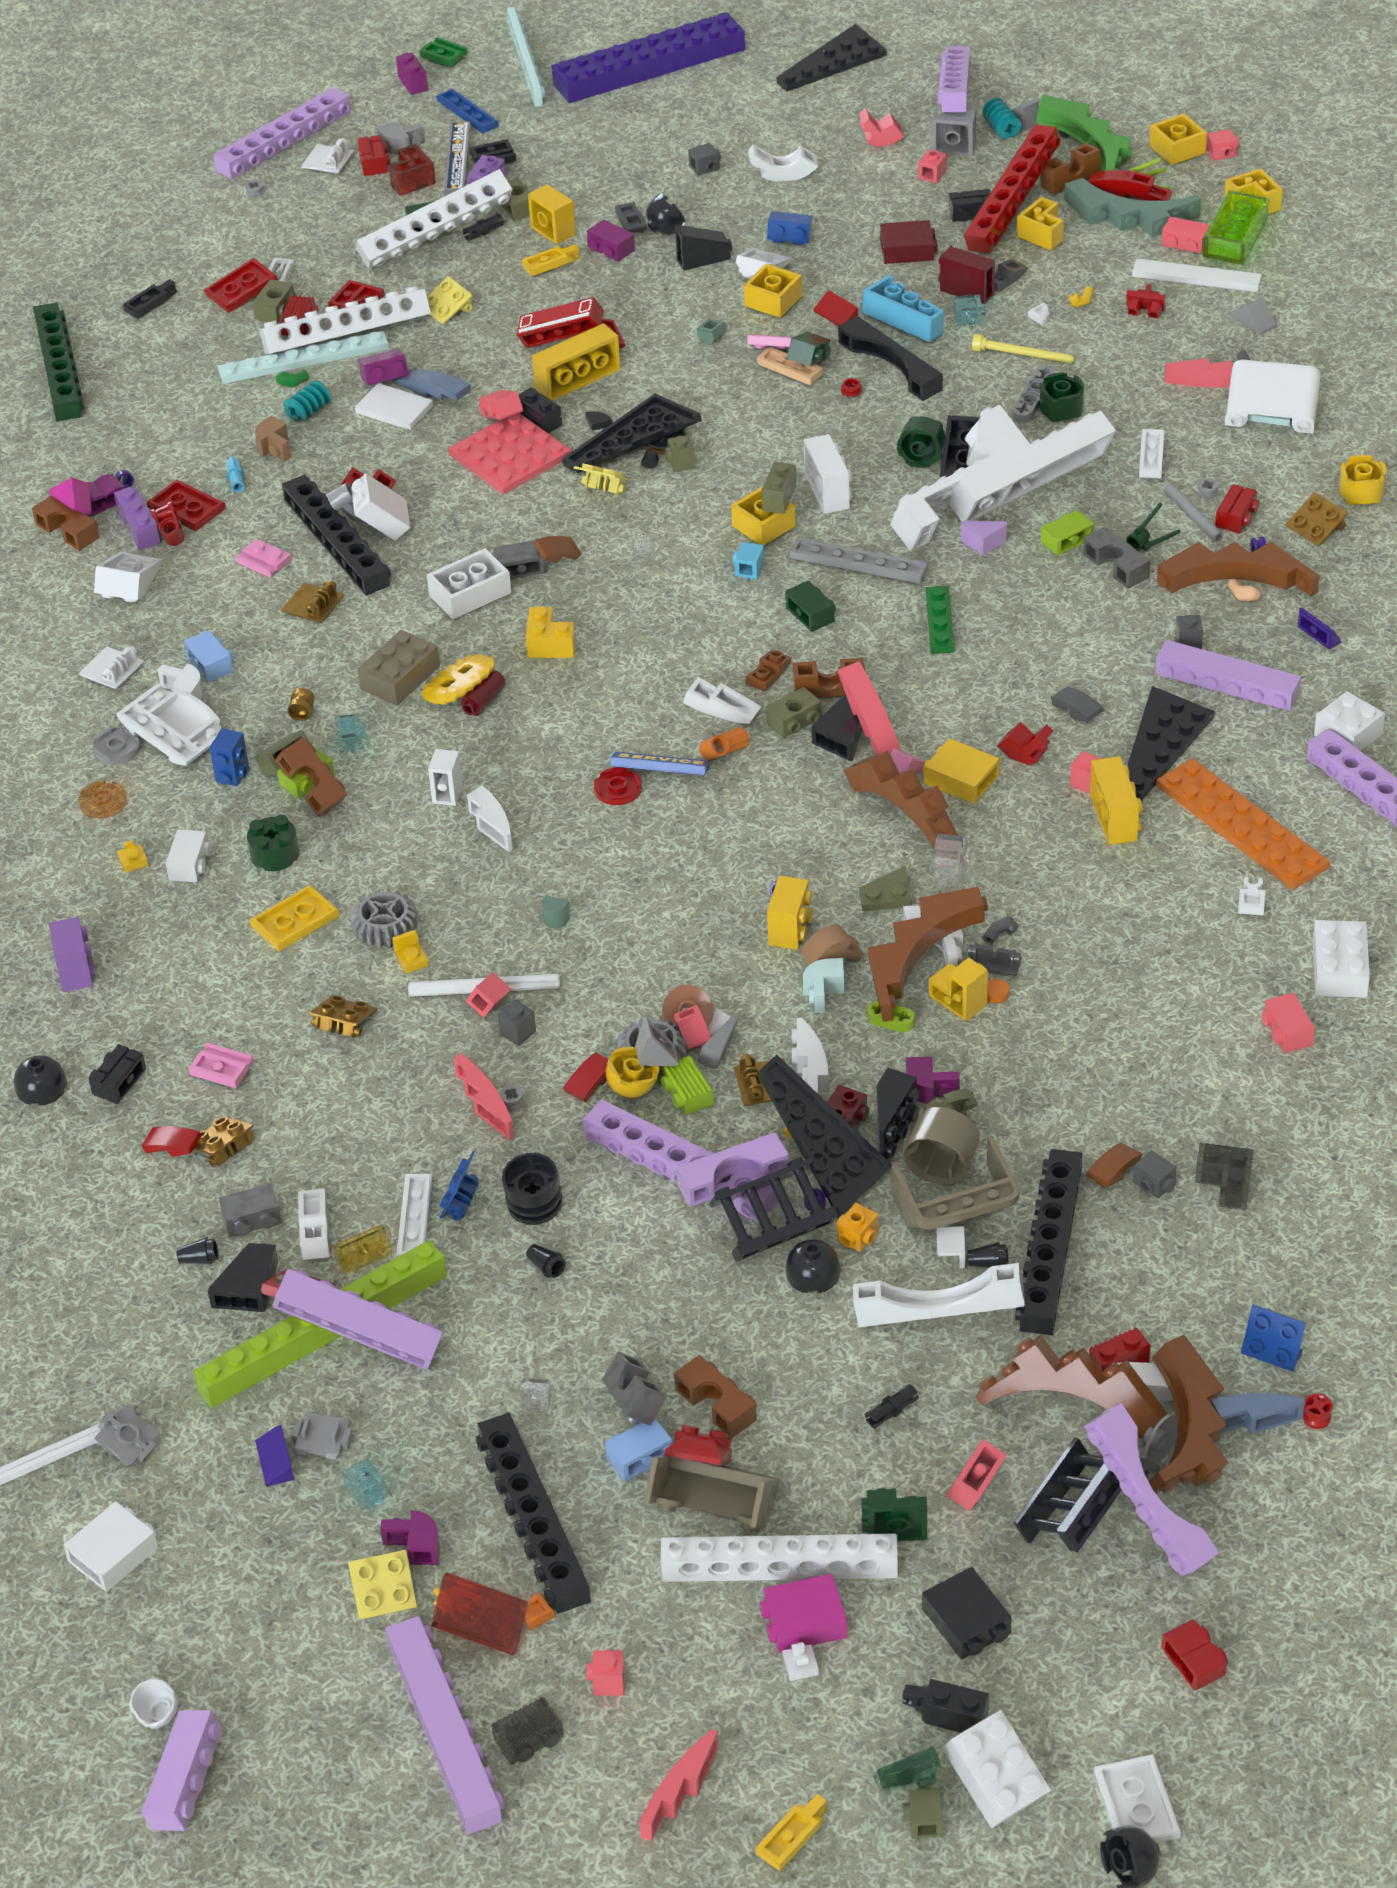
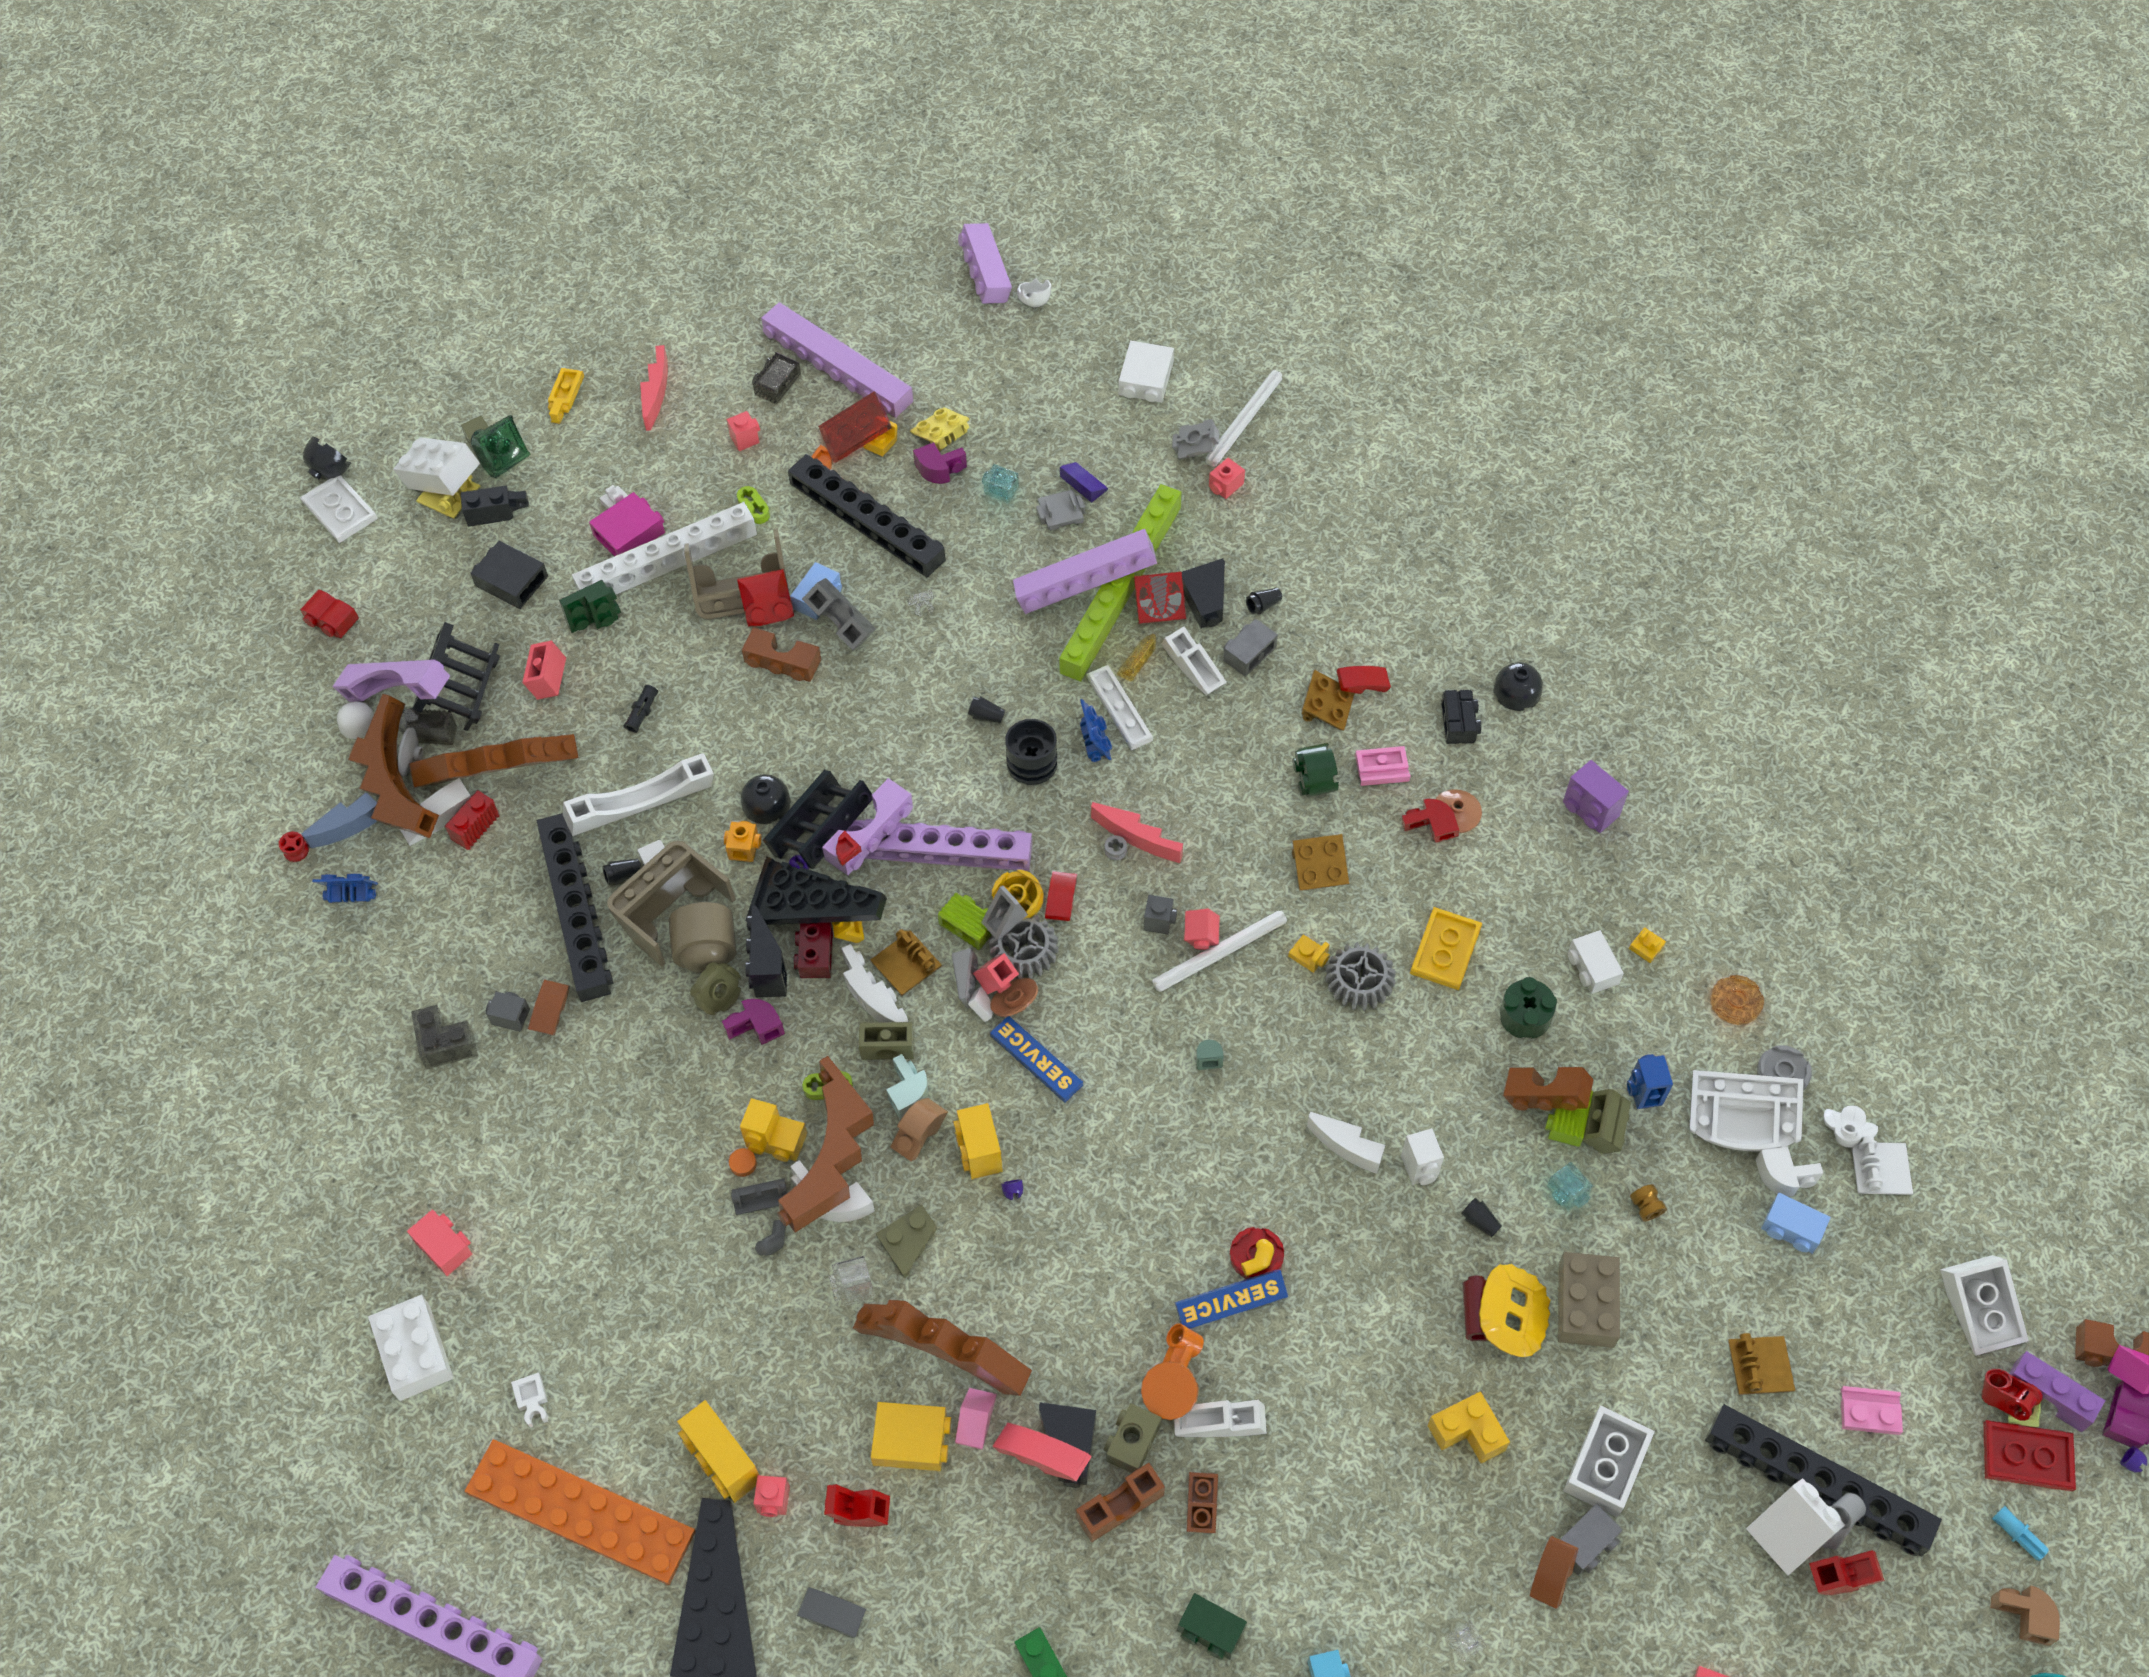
camera: 150 degrees right, 15 degrees up
none -> white hair [337,701,374,739]
none -> lime beam [737,486,770,524]
none -> red tile [836,831,862,866]
none -> olive brick [859,1022,915,1060]
none -> blue tile [990,1016,1083,1103]
none -> orange tile [1141,1362,1199,1420]
none -> coral brick [1209,458,1245,499]
none -> yellow arm [1241,1239,1274,1276]
none -> dark green brick [1292,743,1339,797]
none -> red brick [1402,798,1459,843]
none -> nougat dish [1436,789,1482,833]
none -> black cone [1461,1197,1502,1238]
none -> white plate [1823,1105,1878,1147]

